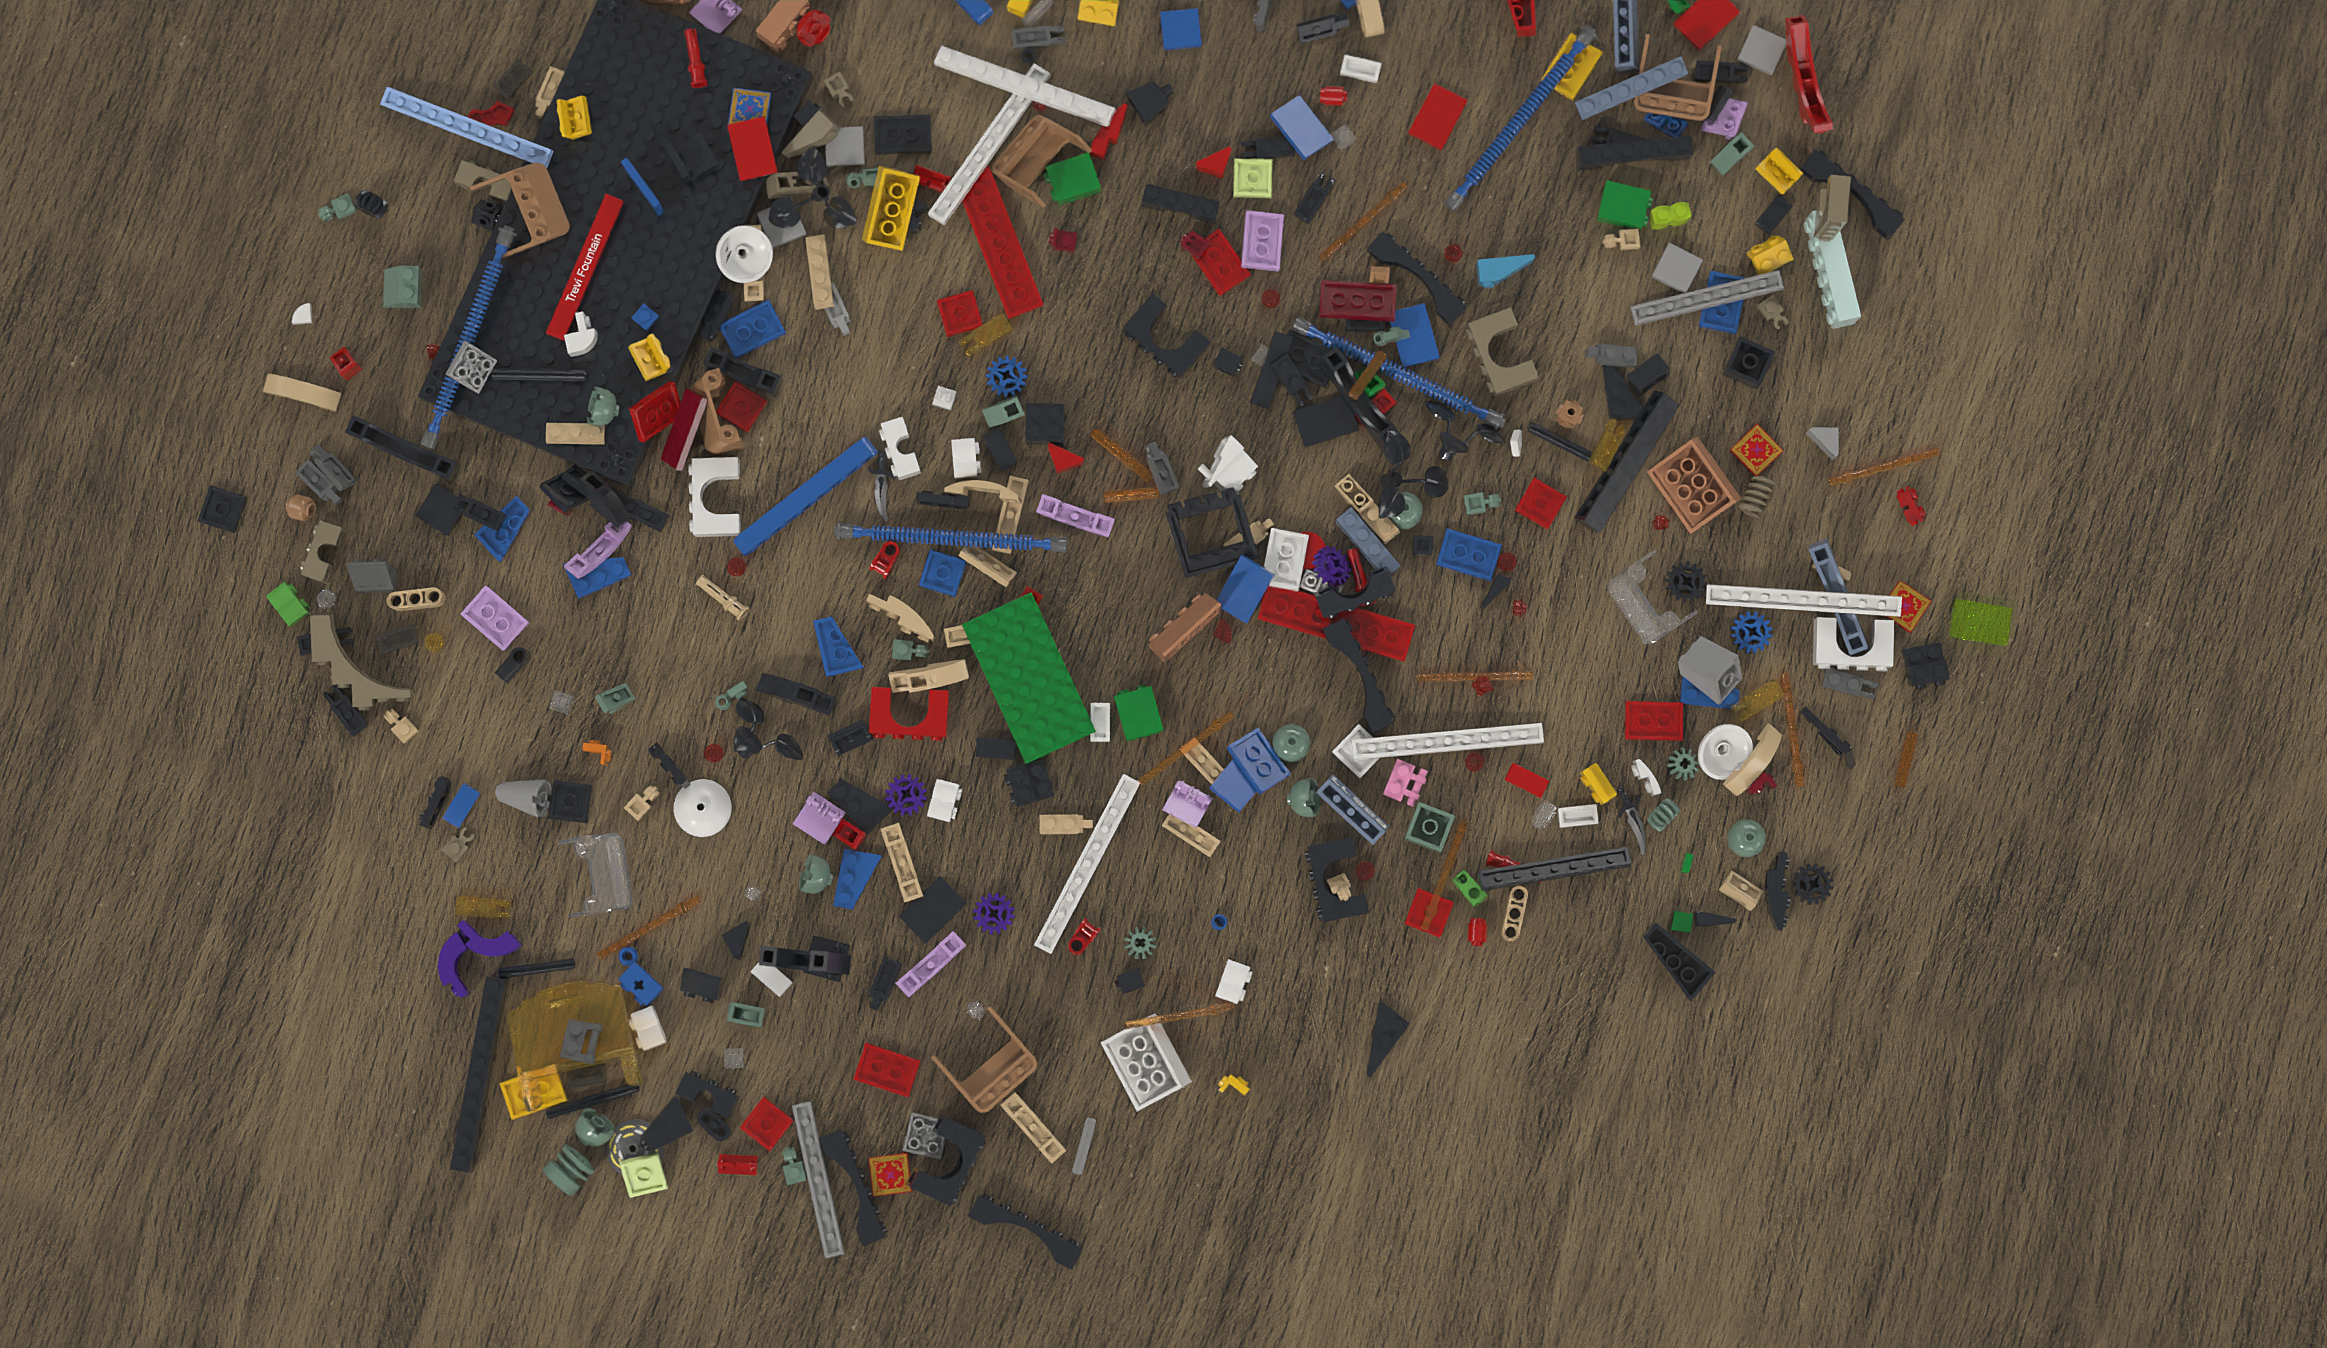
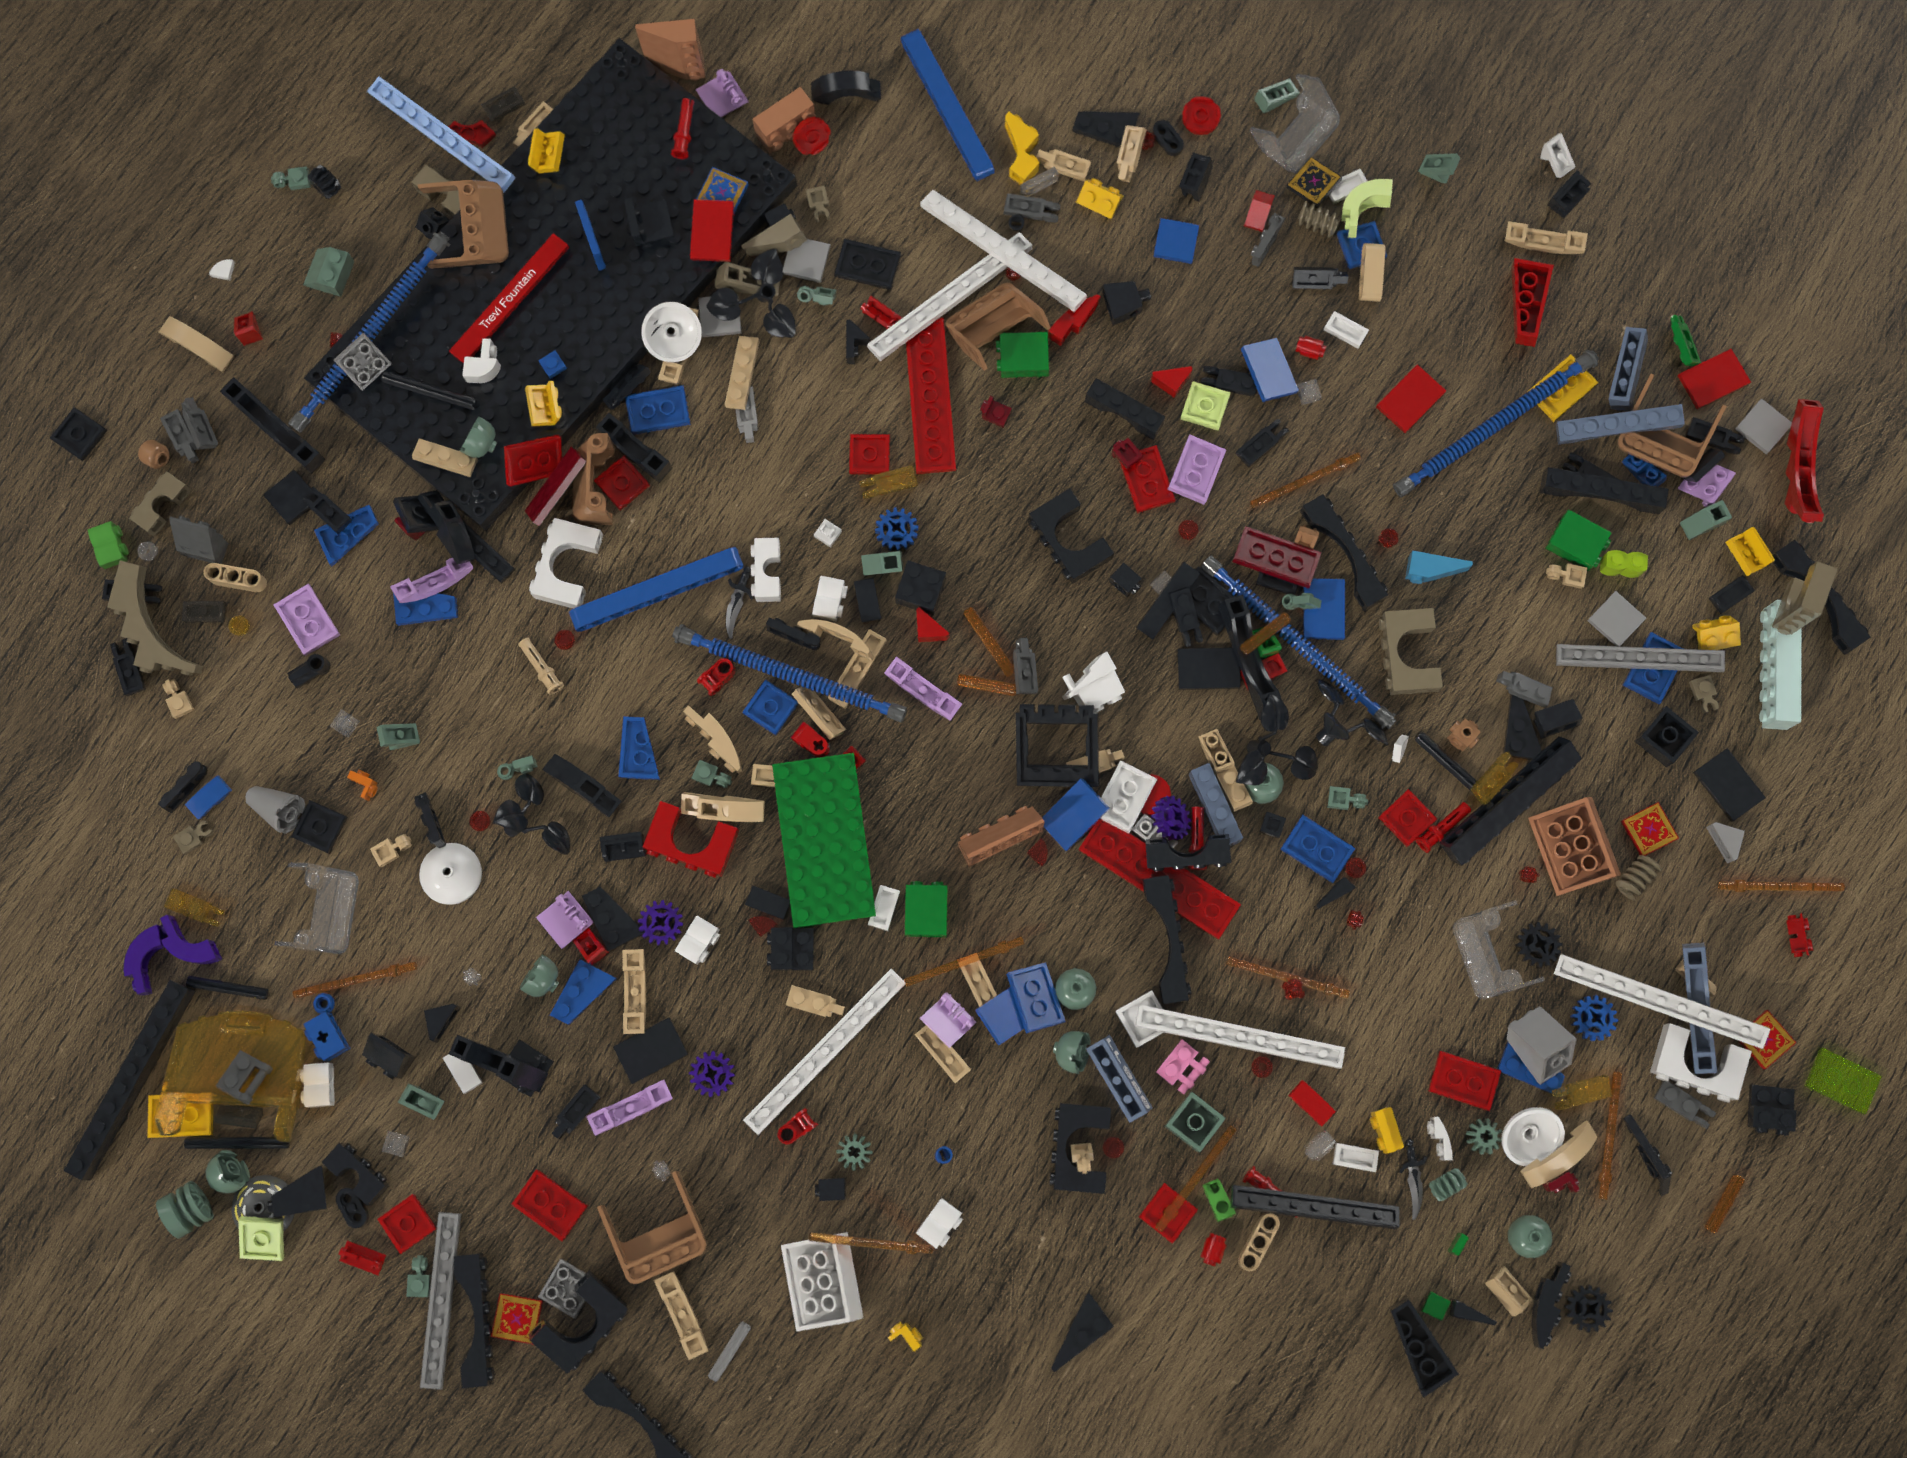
camera: 20 degrees right, 5 degrees down
yellow slope [862,166,920,251] -> none
none -> clear red tile [748,916,777,937]
none -> red piece [790,722,830,758]
none -> red pin [1415,802,1472,853]
none -> black tile [1693,748,1766,822]

